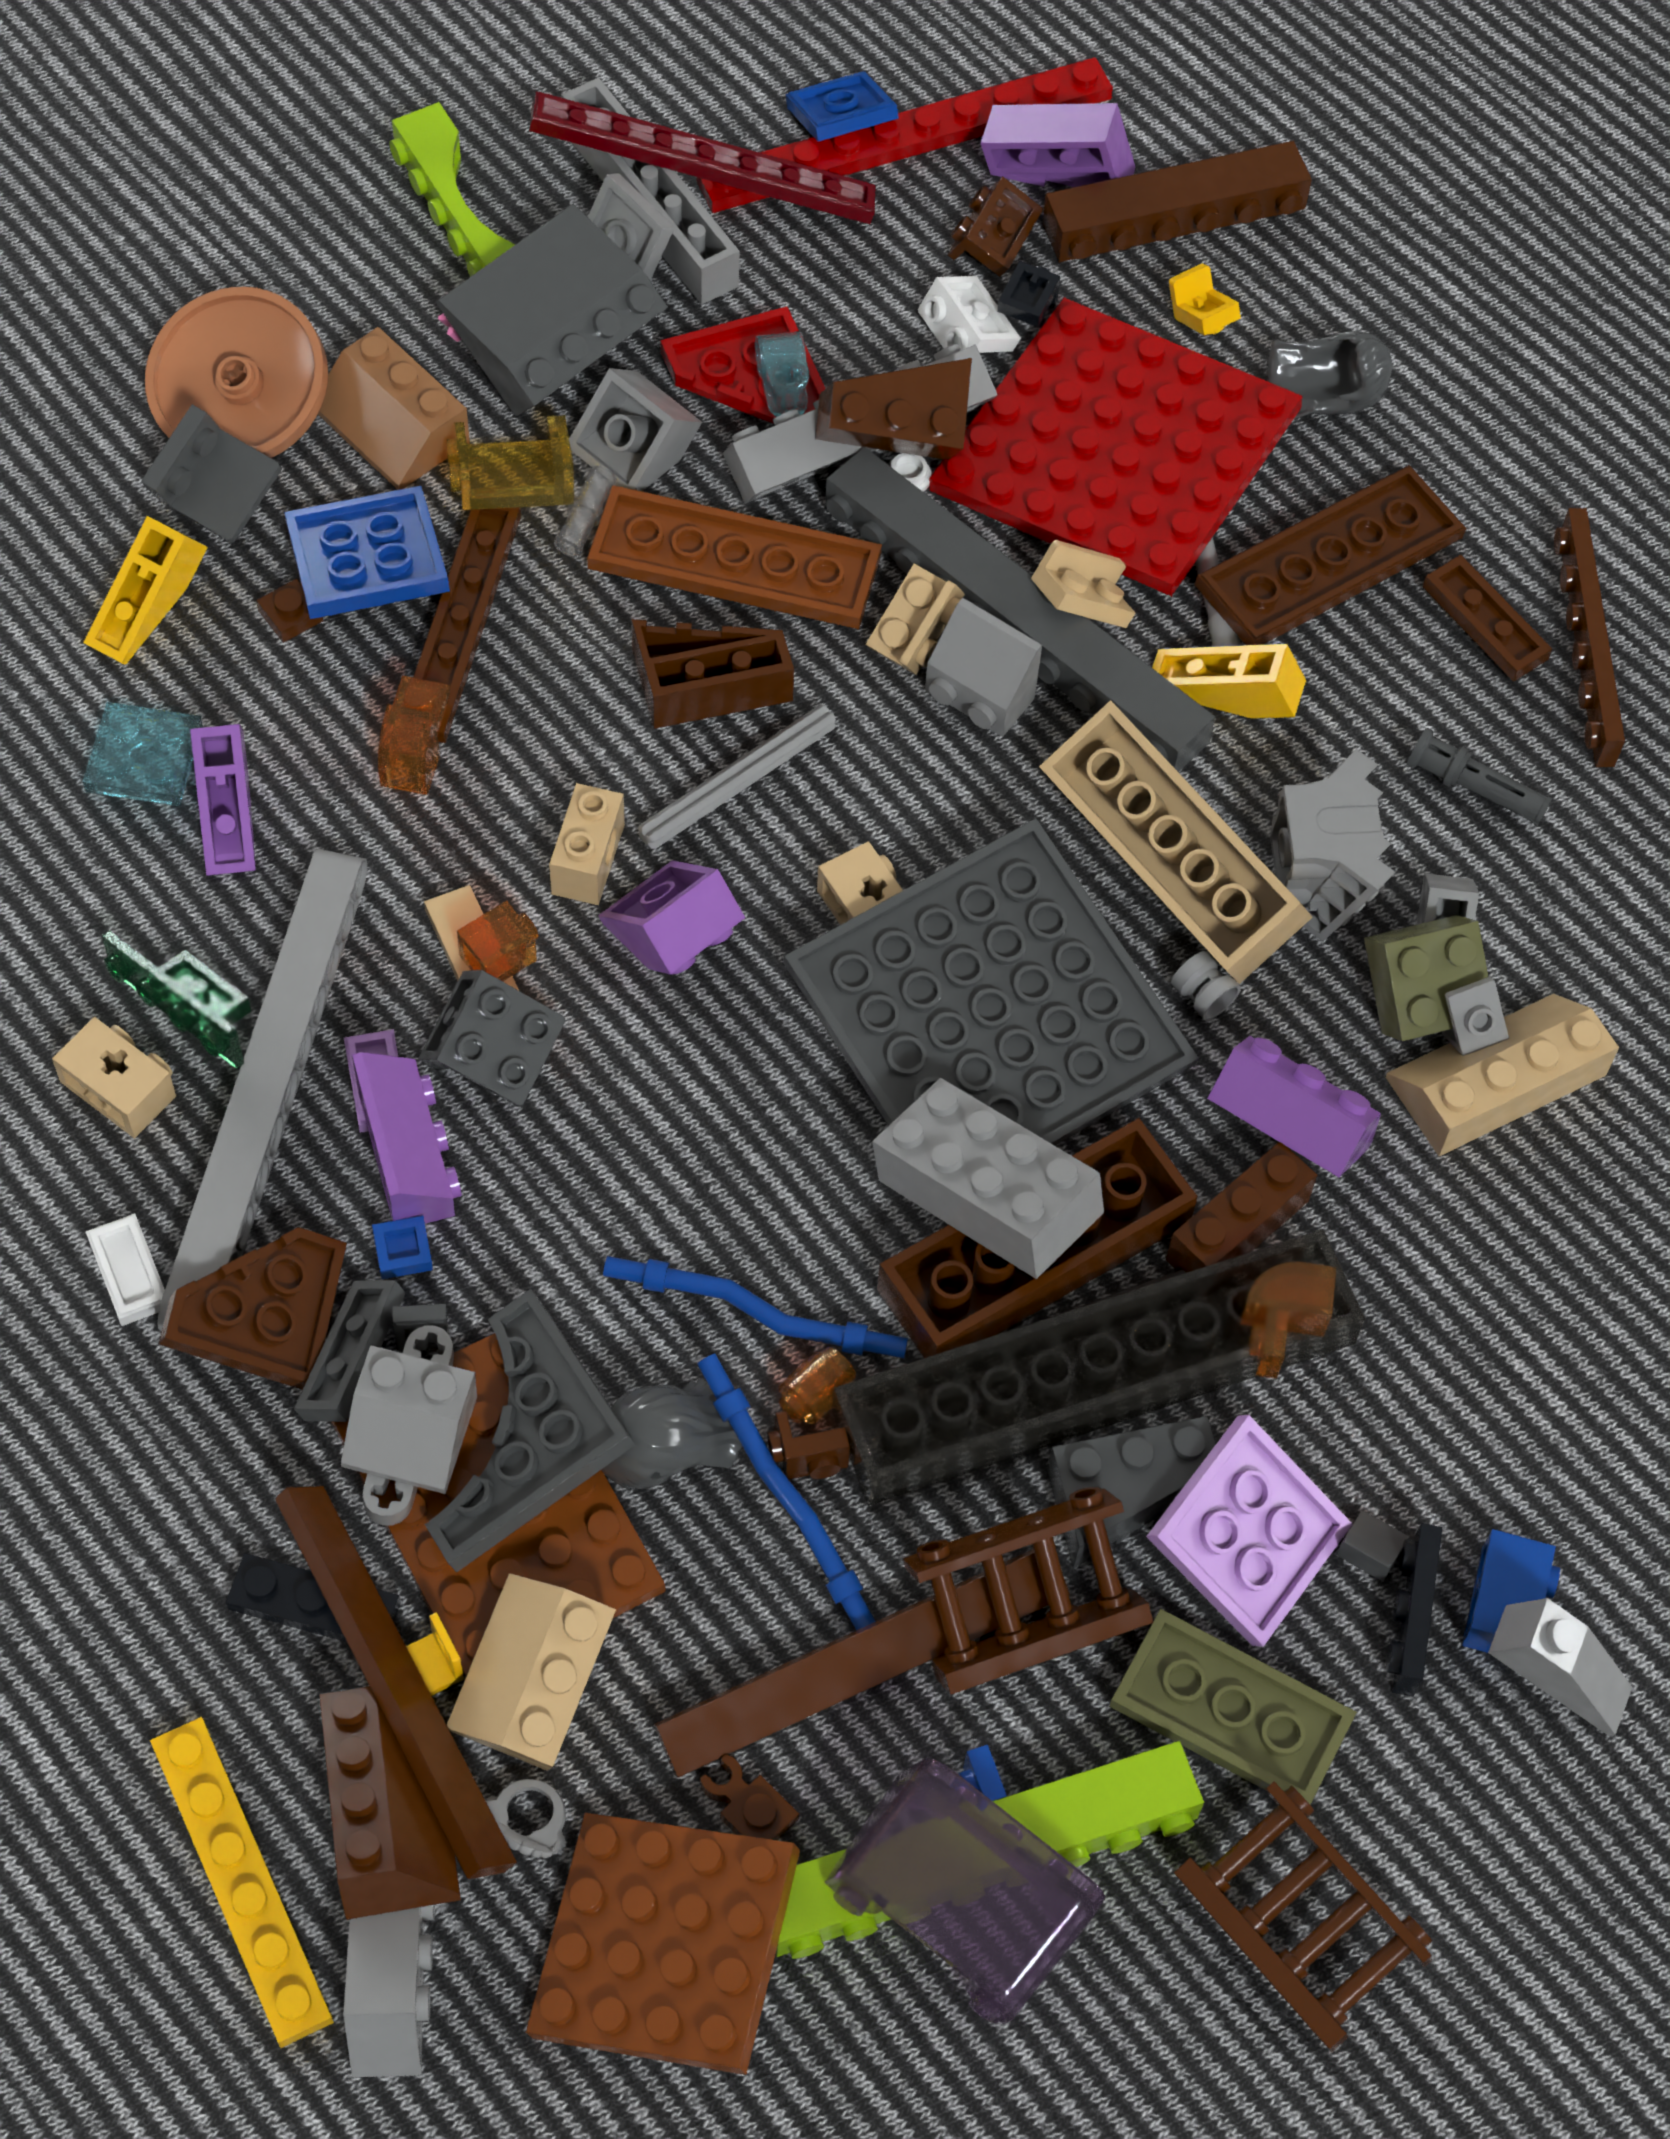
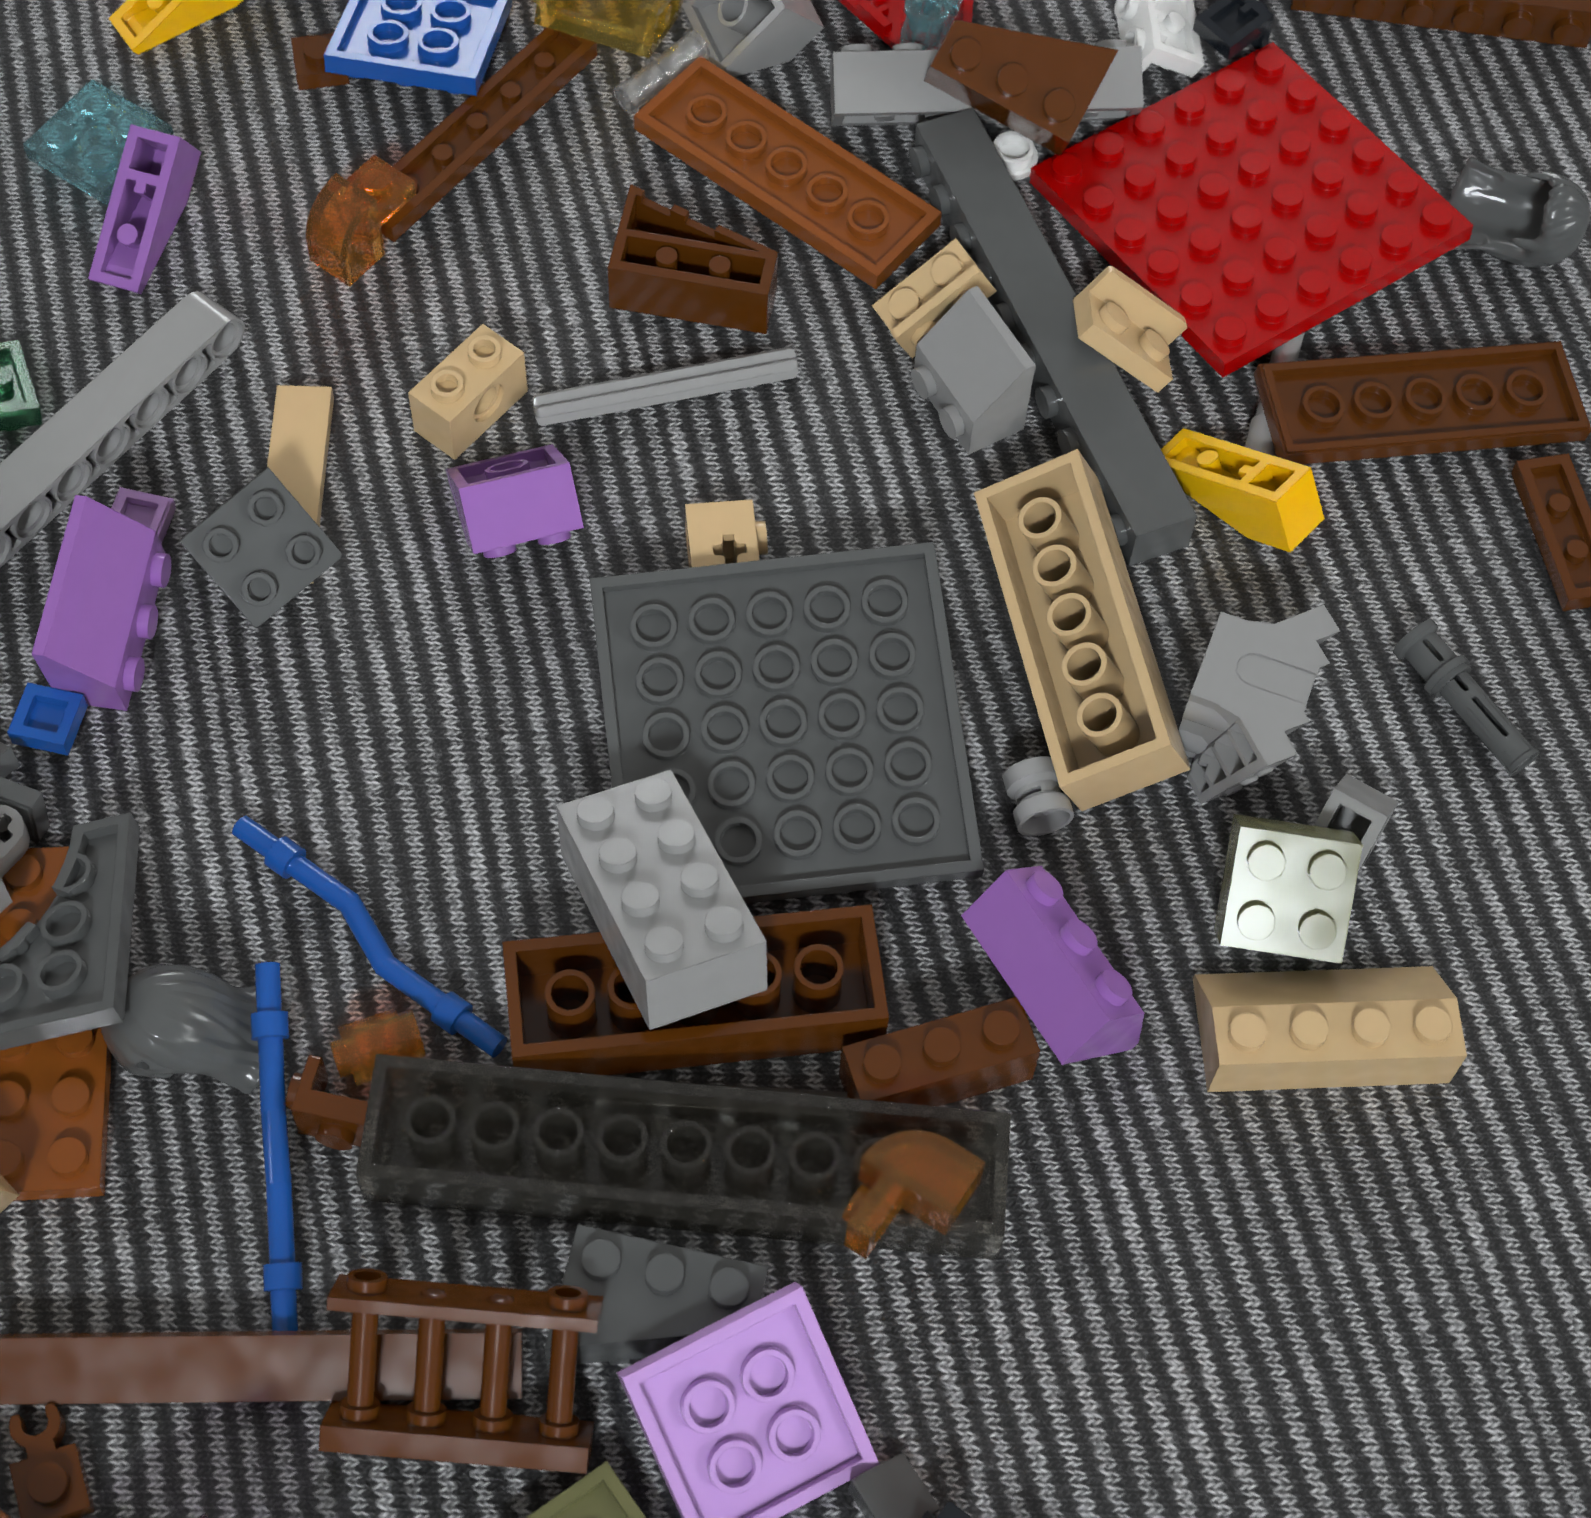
camera: 25 degrees right, 0 degrees up
clear orange brick [457,900,539,981] -> none
yellow bracket [1169,263,1241,336] -> none
light grey bracket [1442,977,1509,1056] -> none

